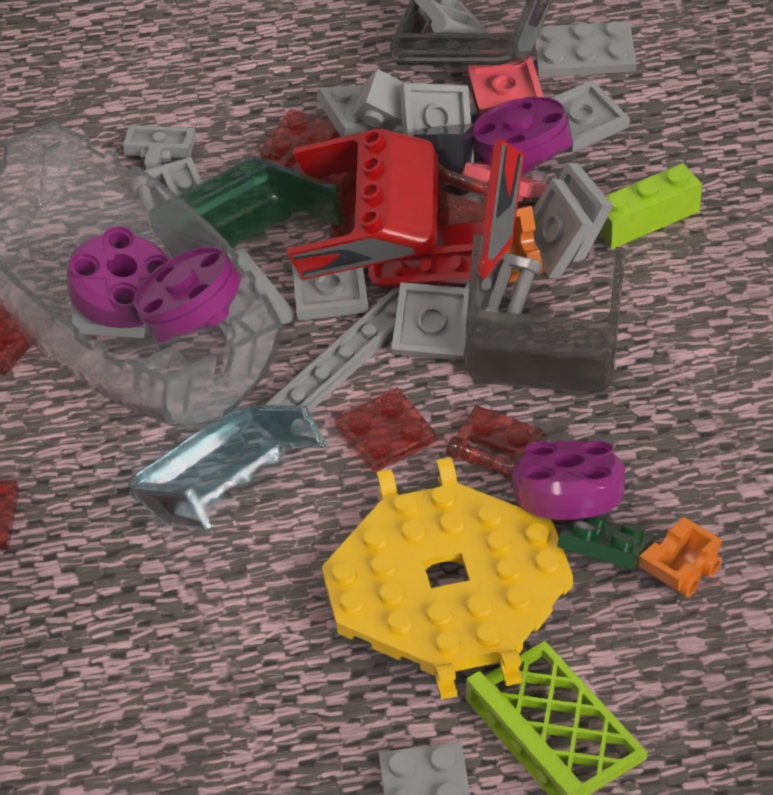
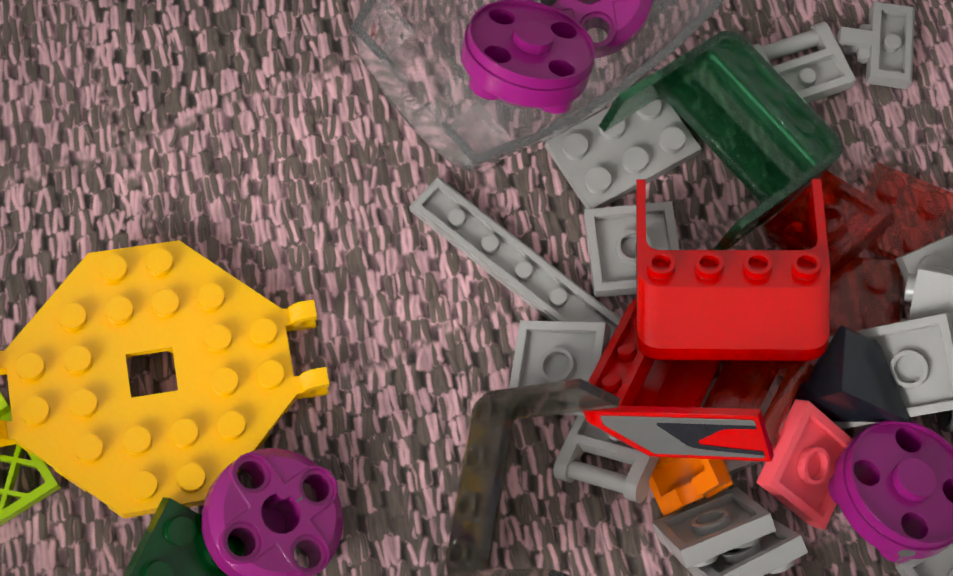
camera: 90 degrees right, 20 degrees up
clear light blue windscreen [128,405,327,530] -> none
clear red plate [334,387,438,473] -> none
clear red plate [446,405,543,481] -> none

